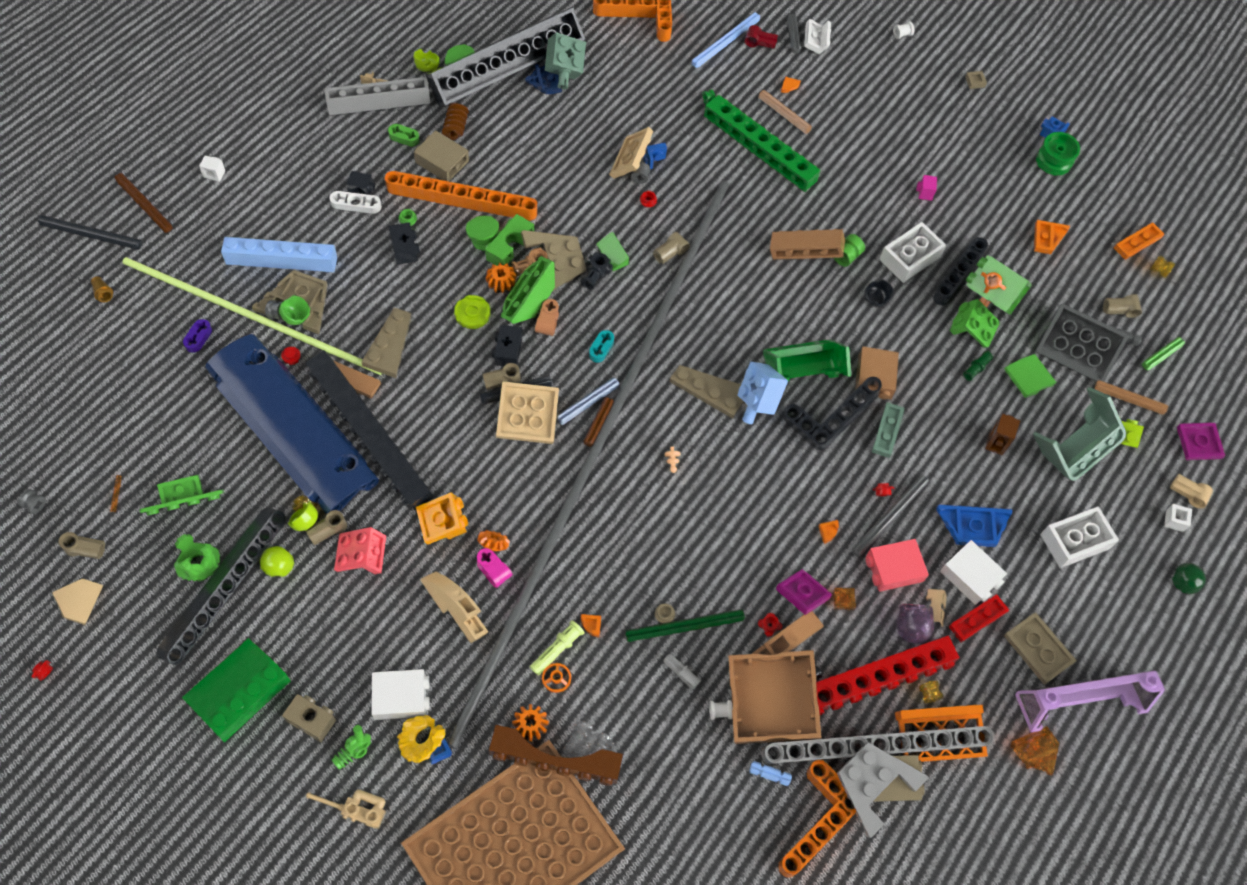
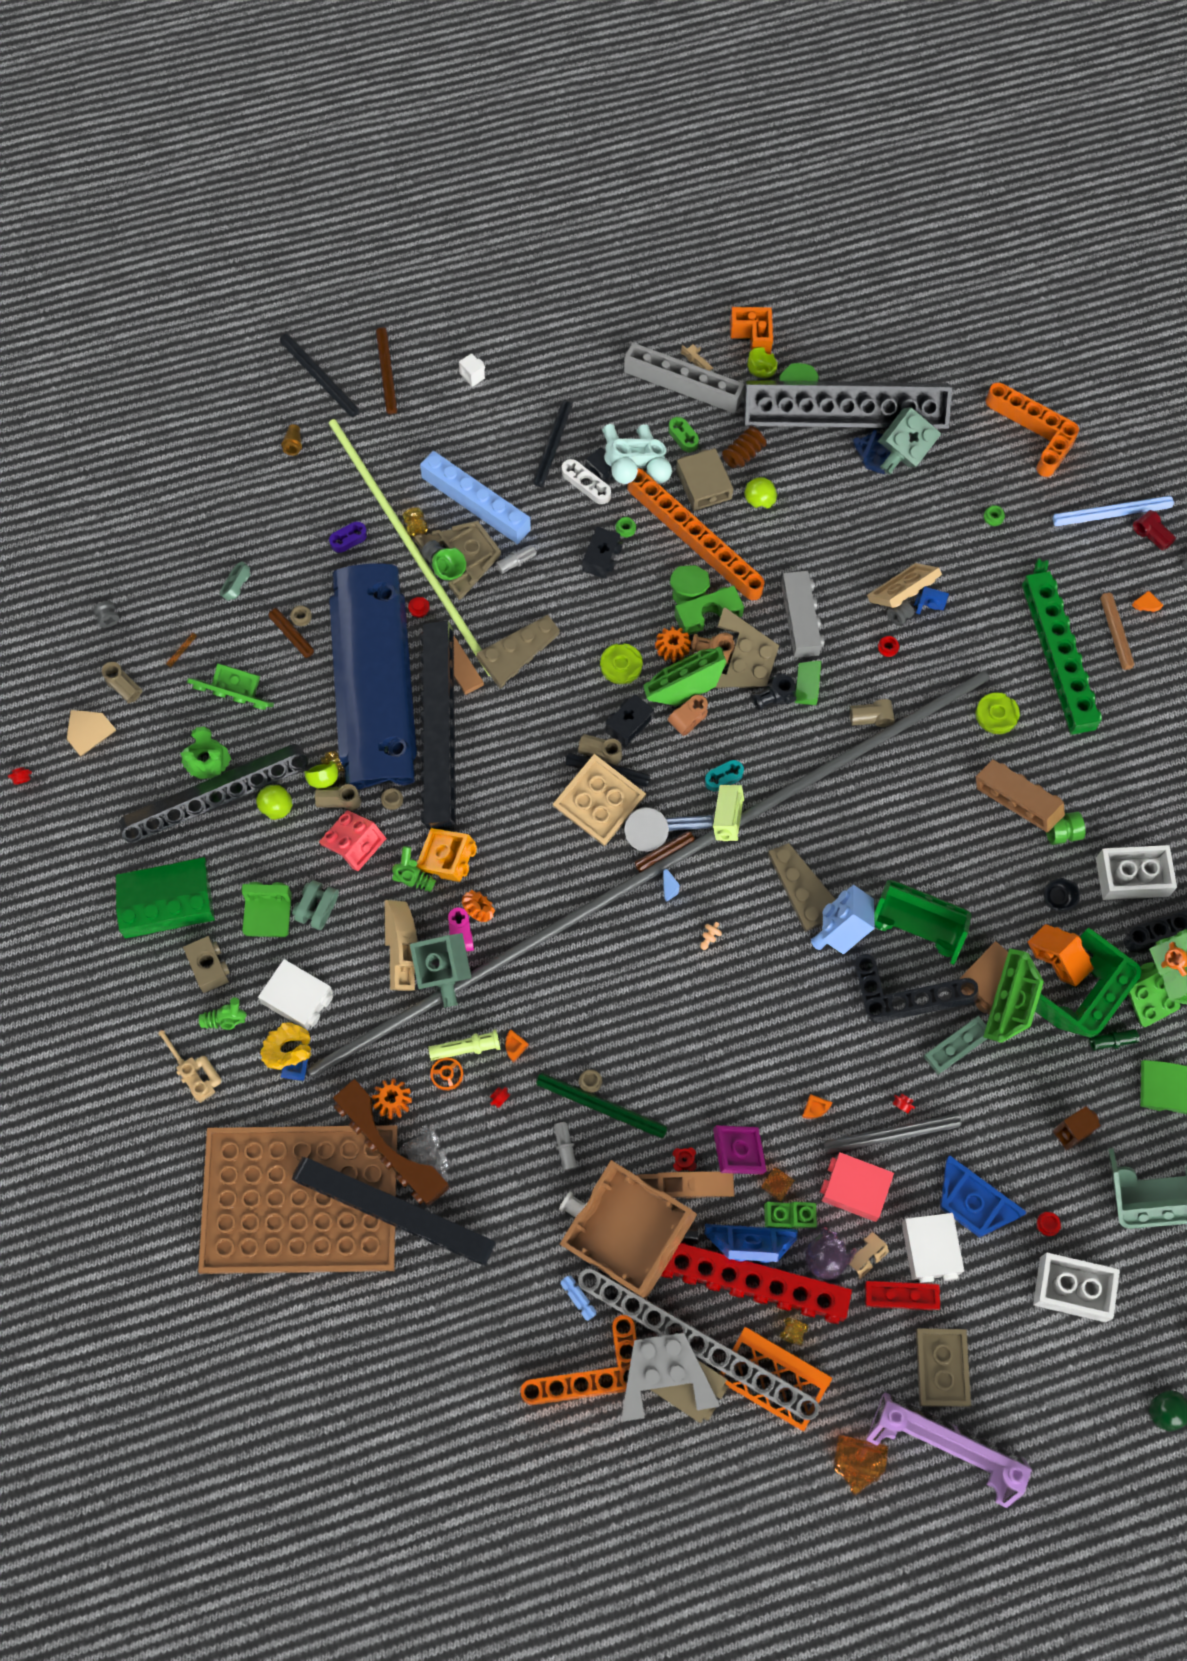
camera: 40 degrees right, 5 degrees up
none -> sand green plate [220,562,250,601]
none -> bright green bracket [242,882,292,937]
none -> reddish brown axle [268,608,314,658]
none -> dark tan plate [290,606,312,626]
none -> black beam [291,1157,496,1266]
none -> sand green brick [292,880,339,930]
none -> dark tan plate [381,788,403,810]
none -> bright green piece [392,846,436,892]
none -> clear yellow wheel [403,507,428,537]
none -> sand green brick [410,933,471,1008]
none -> red plate [489,1086,511,1108]
none -> light grey axle [496,545,537,574]
none -> black axle [533,400,572,488]
none -> light aqua piece [602,424,672,484]
none -> tile [624,807,669,852]
none -> light blue slope [662,869,680,901]
none -> blue wing [704,1224,798,1263]
none -> yellowish green window [713,785,744,841]
none -> orange brick [730,307,773,354]
none -> lime hair [744,477,777,509]
none -> bright green slope [764,1202,817,1228]
none -> light grey brick [781,571,824,658]
none -> lime tile [976,693,1020,734]
none -> bright green wedge [983,948,1044,1043]
none -> bright green plate [984,506,1005,526]
none -> orange brick [1028,924,1094,987]
none -> green windscreen [1035,927,1141,1037]
none -> red plate [1036,1212,1061,1237]

